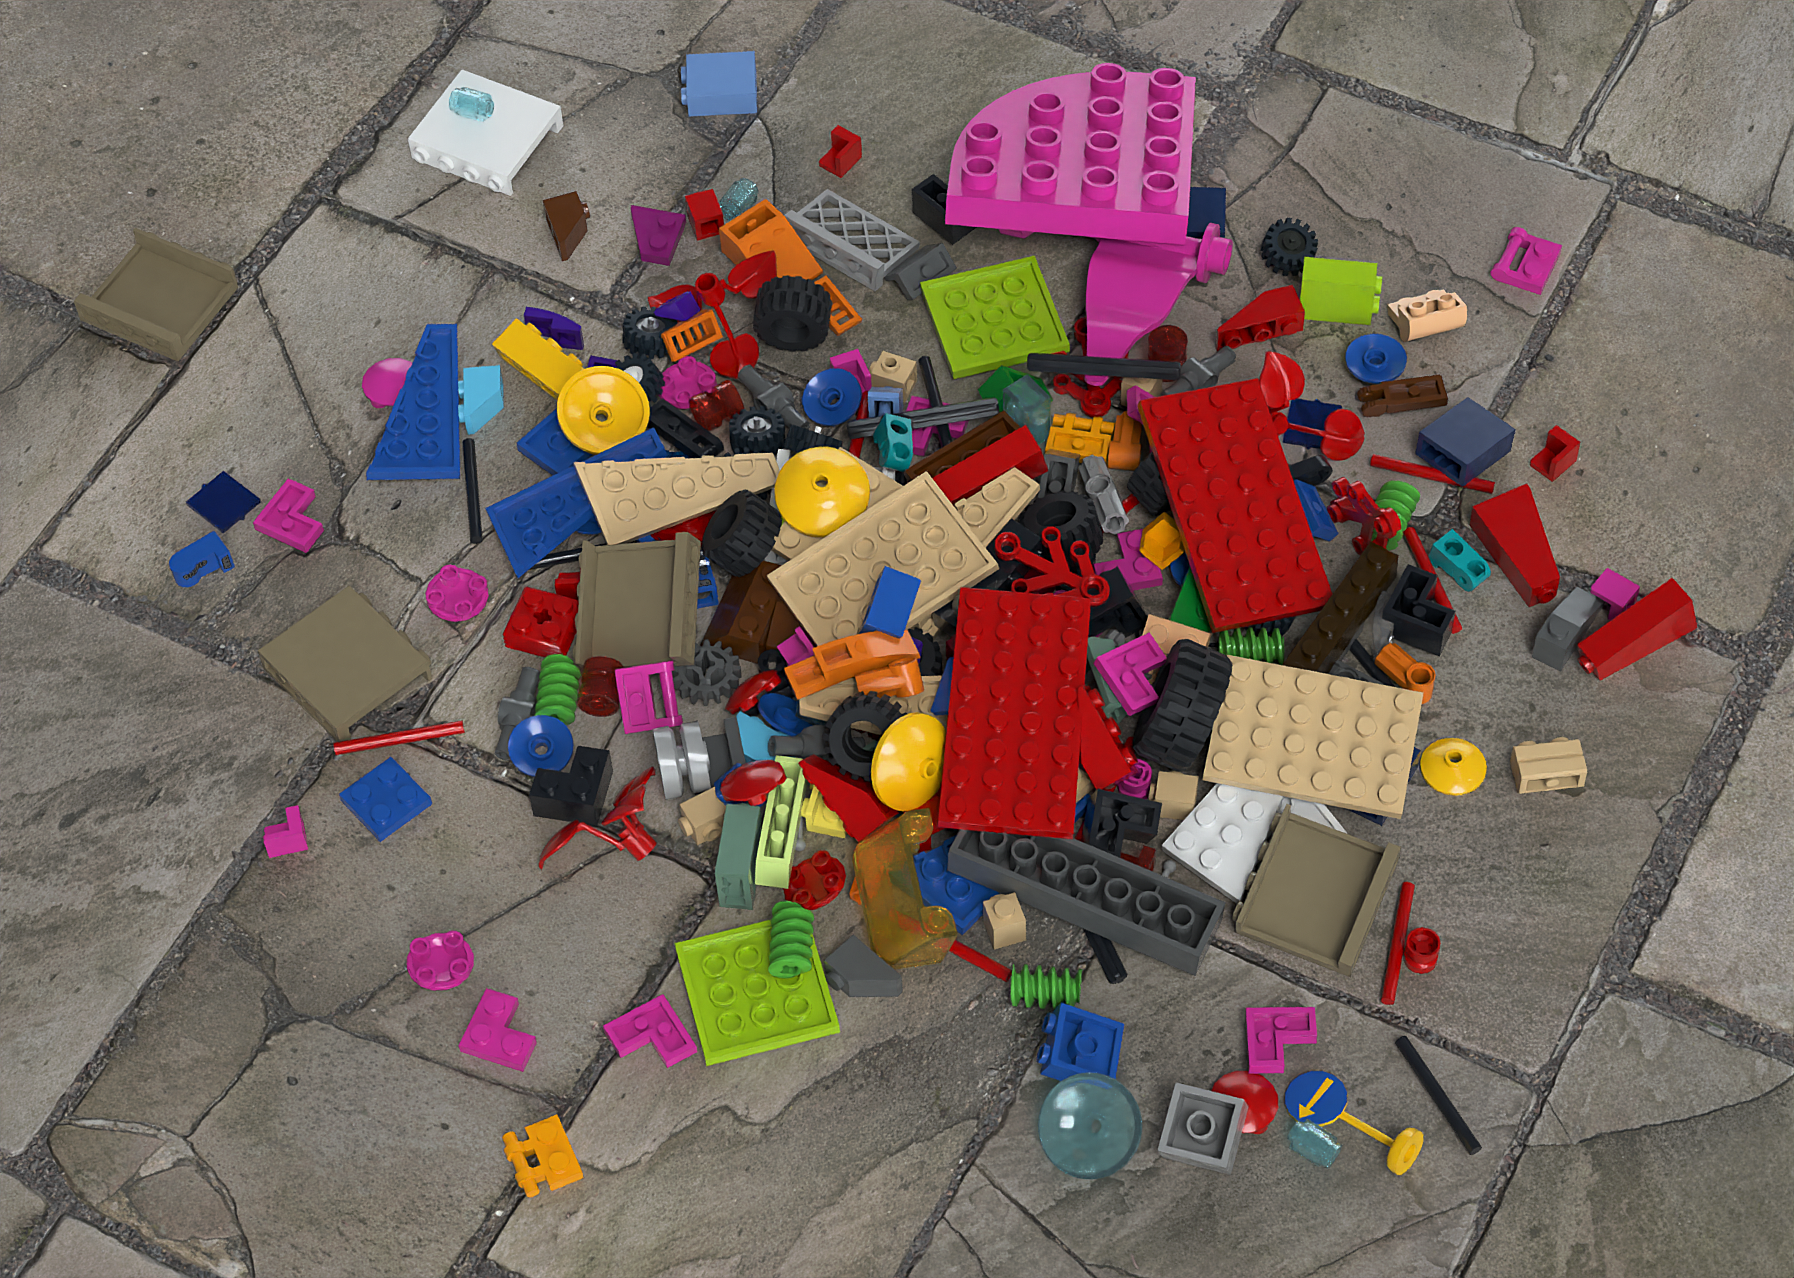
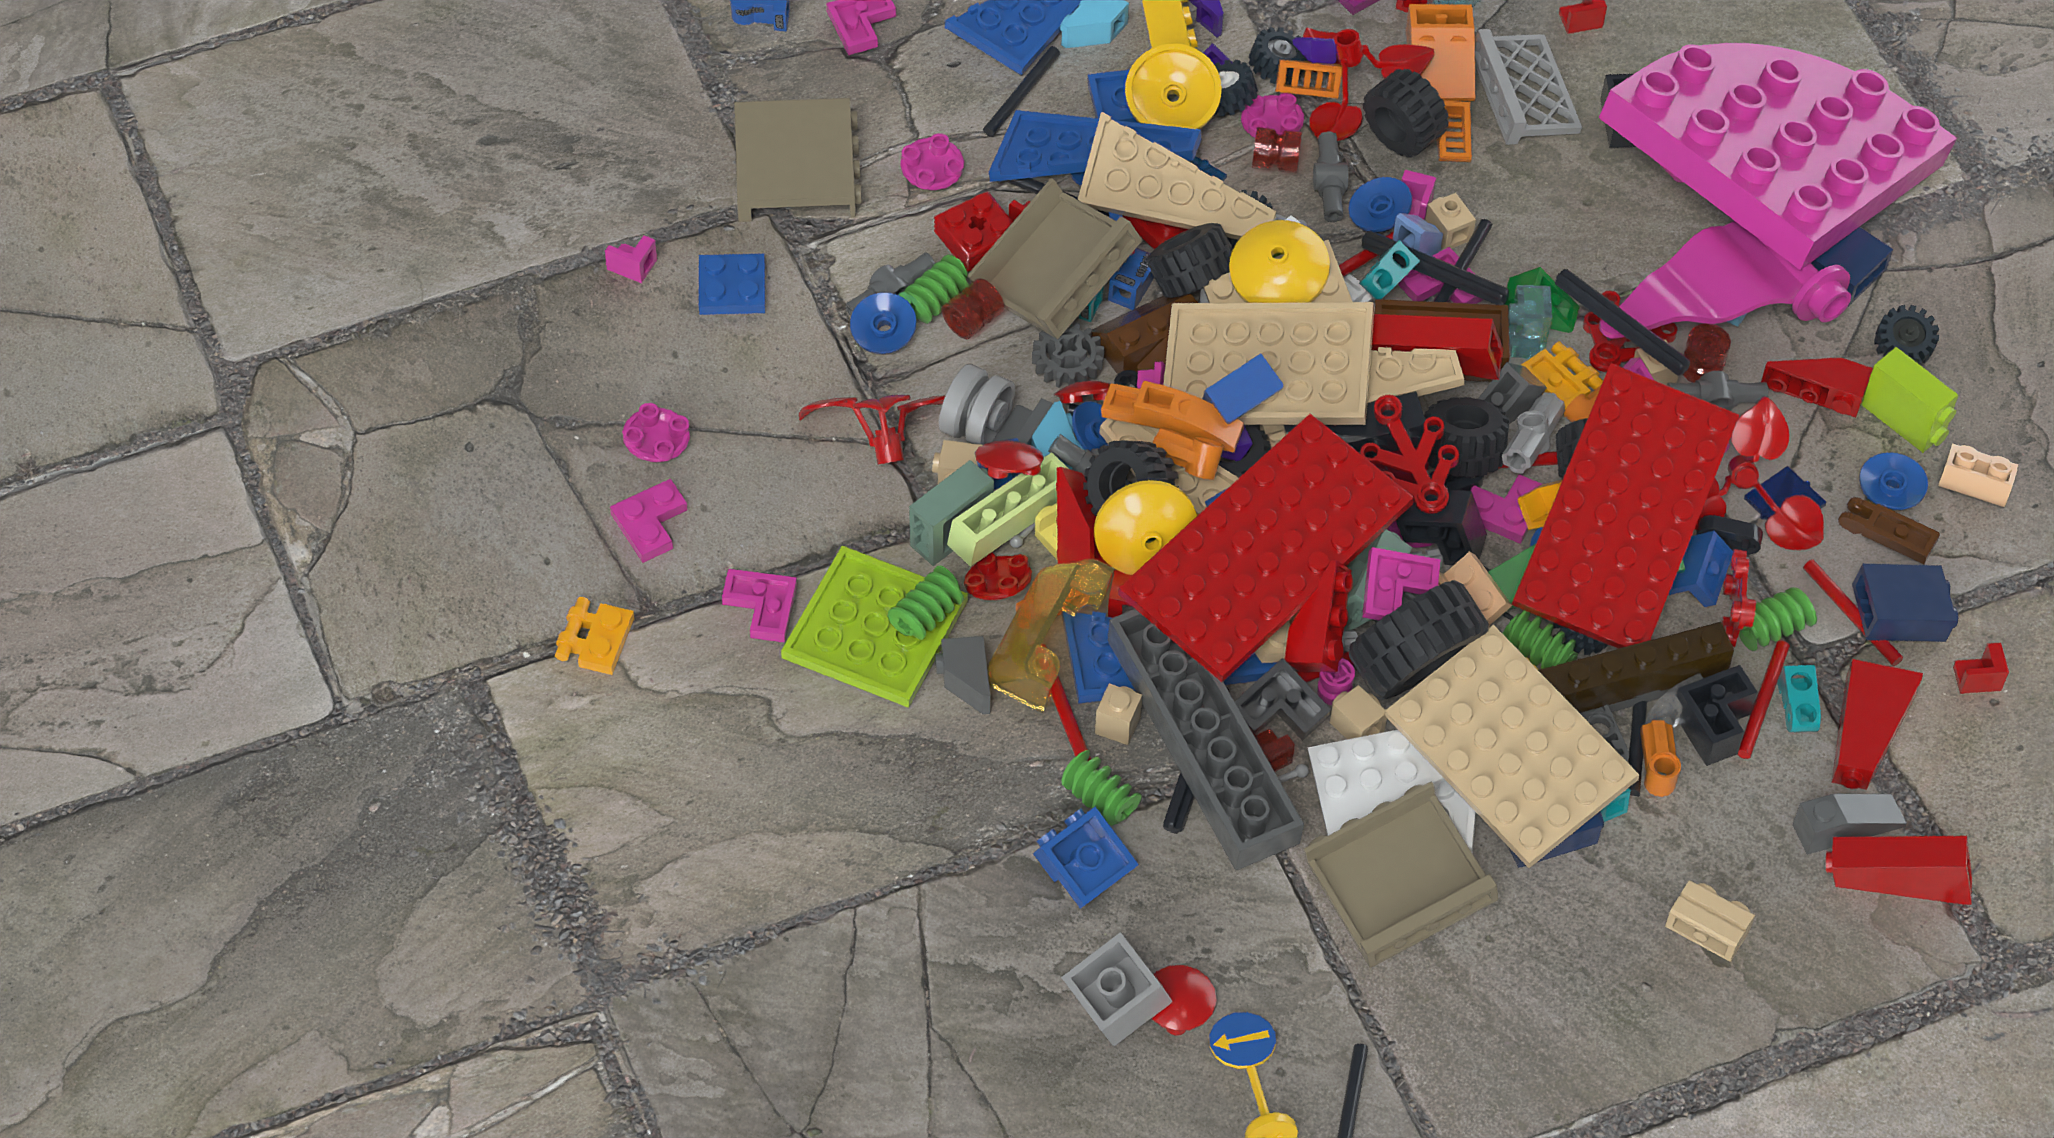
camera: 35 degrees right, 0 degrees up
red bar [333,720,465,755] -> none
black brick [529,746,613,826] -> none
dark pink plate [615,660,683,734] -> none
black plate [647,399,724,458] -> none
black wheel [729,406,785,456] -> none
black wheel [783,424,843,453] -> none
dark grey panel [884,243,957,300] -> none
lime plate [920,255,1070,380] -> none
clear light blue dish [1038,1072,1142,1179] -> none
dark pink plate [1245,1007,1317,1074] -> none
clear light blue brick [1287,1119,1343,1169] -> none
red bar [1381,882,1415,1005] -> none
red wheel [1403,927,1441,974] -> none
yellow dish [1420,738,1487,796] -> none
dark pink panel [1590,568,1640,621] -> none

